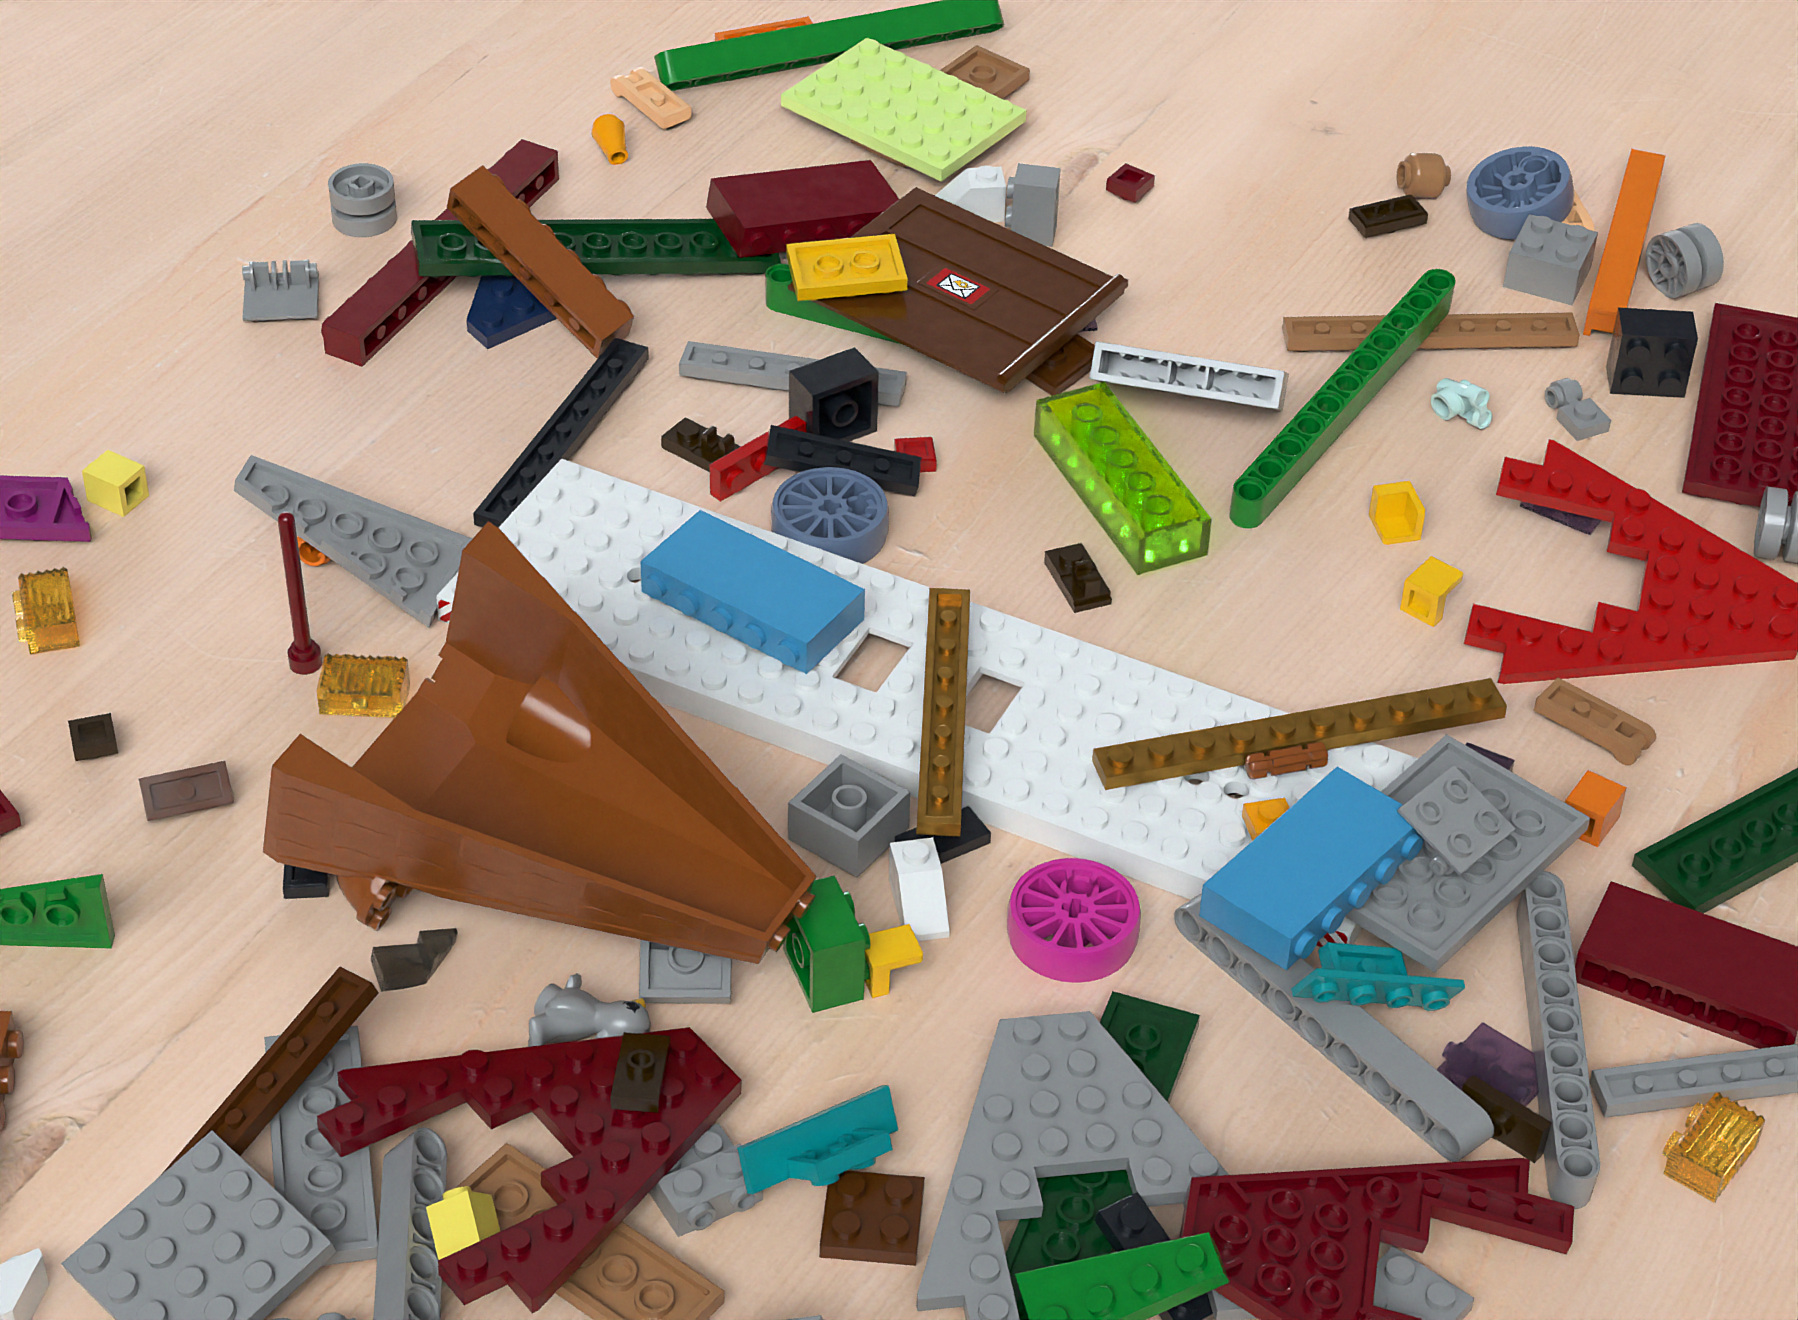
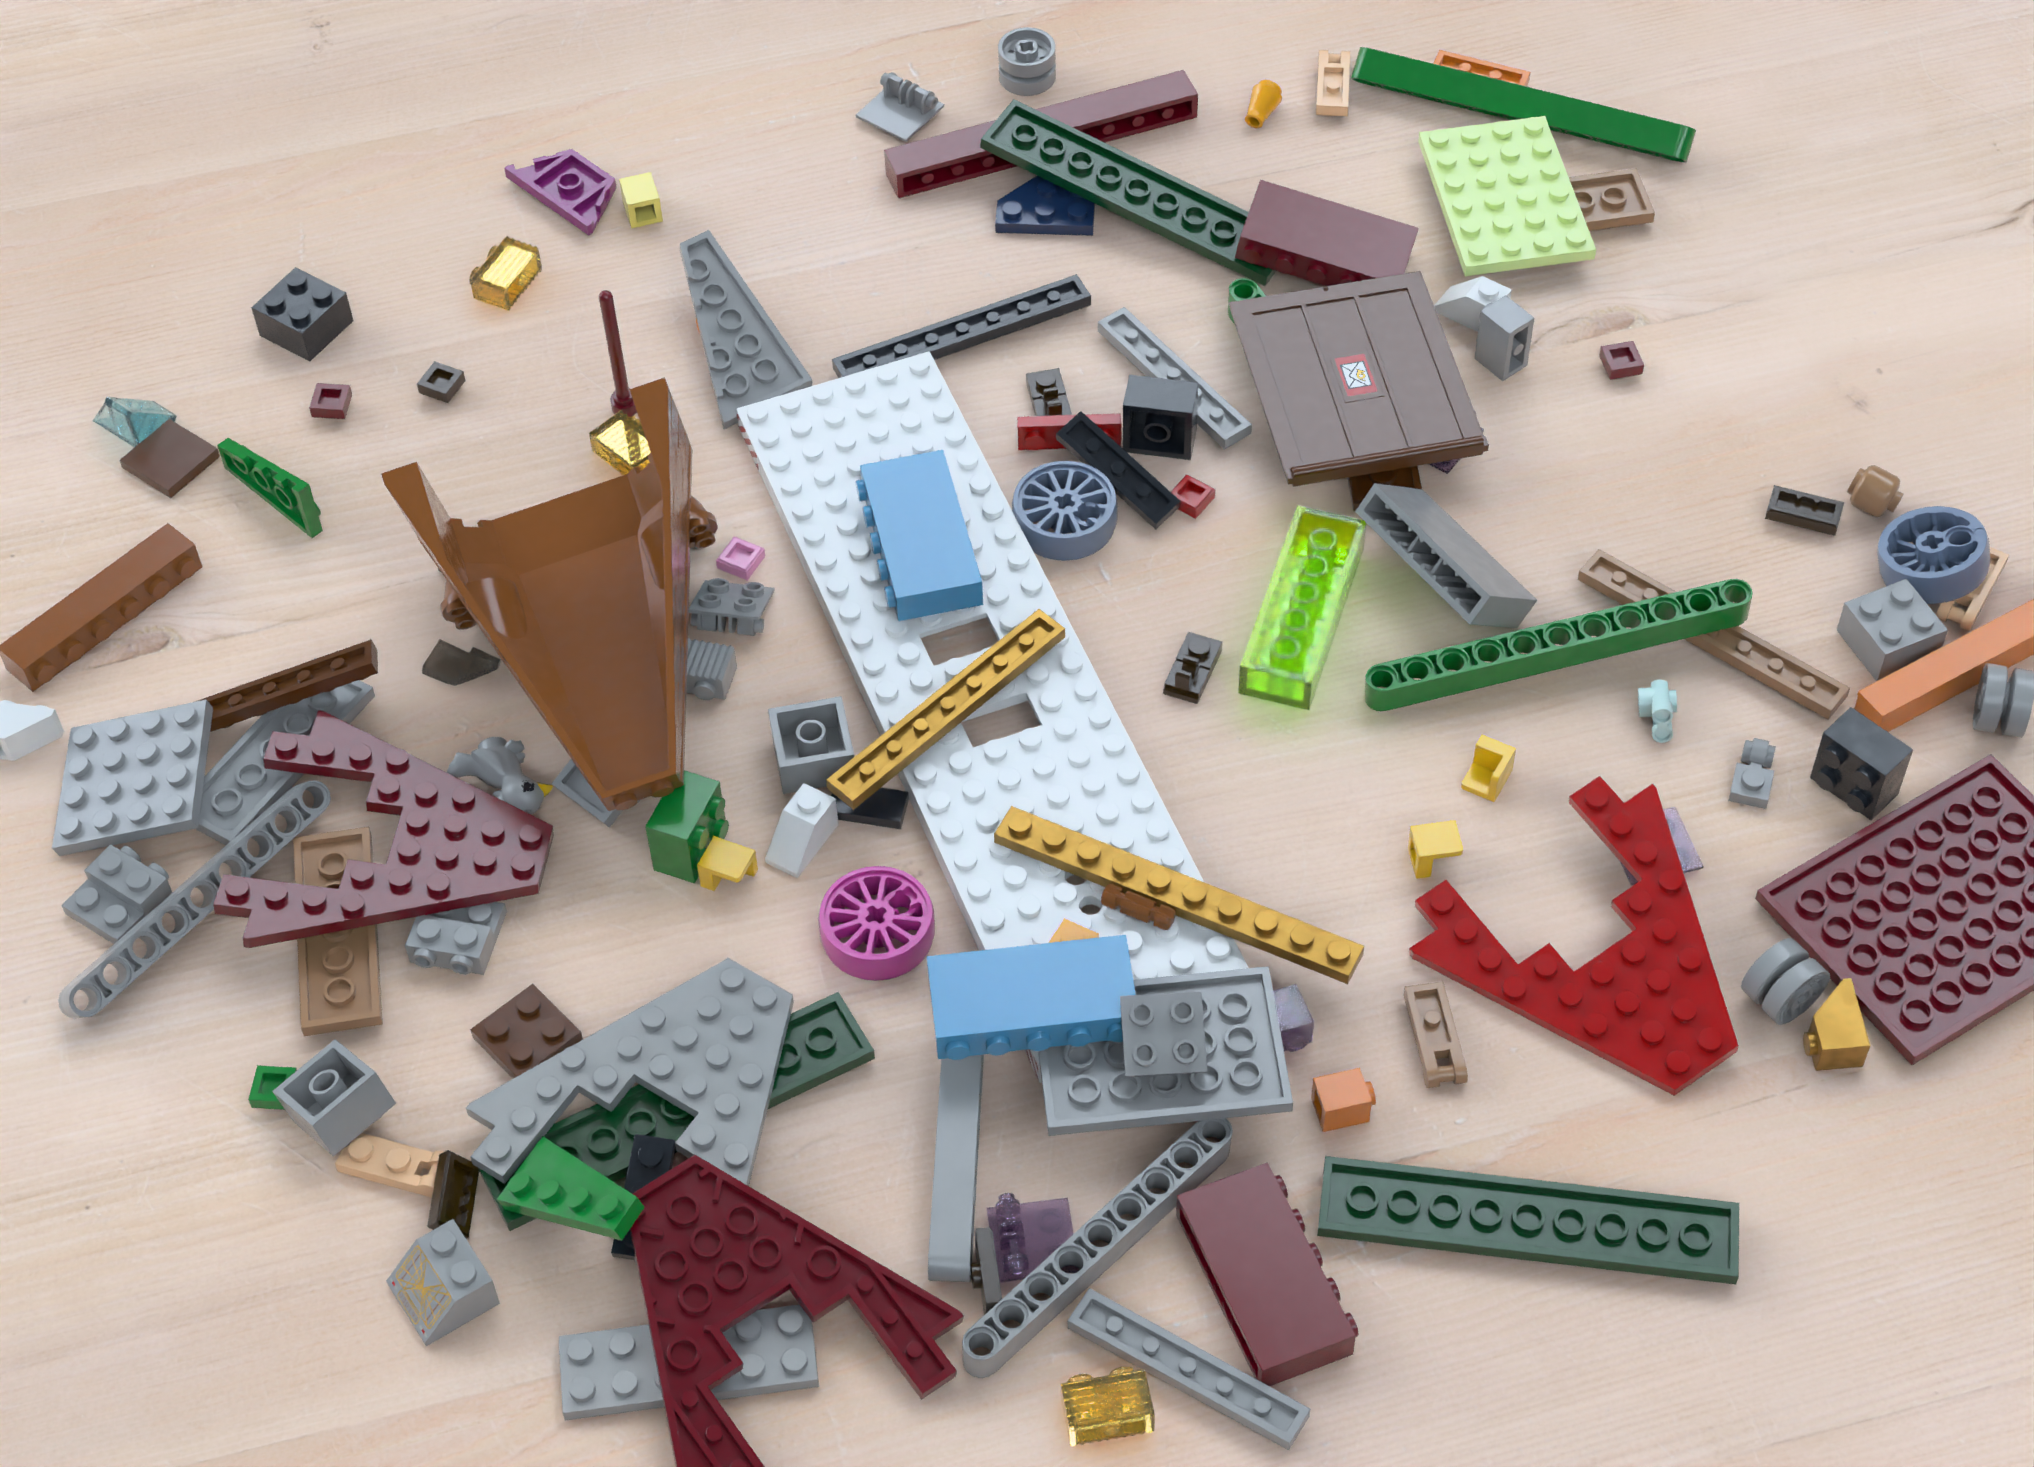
camera: 45 degrees right, 10 degrees up
reddish brown plate [138,761,234,821] -> none
light yellow brick [426,1186,500,1260] -> none
dark orange brick [447,165,634,358] -> none
dark brown plate [610,1032,670,1113] -> none
teal bracket [737,1085,898,1194] -> none
yellow plate [786,234,908,301] -> none
teal bracket [1291,942,1465,1011] -> none

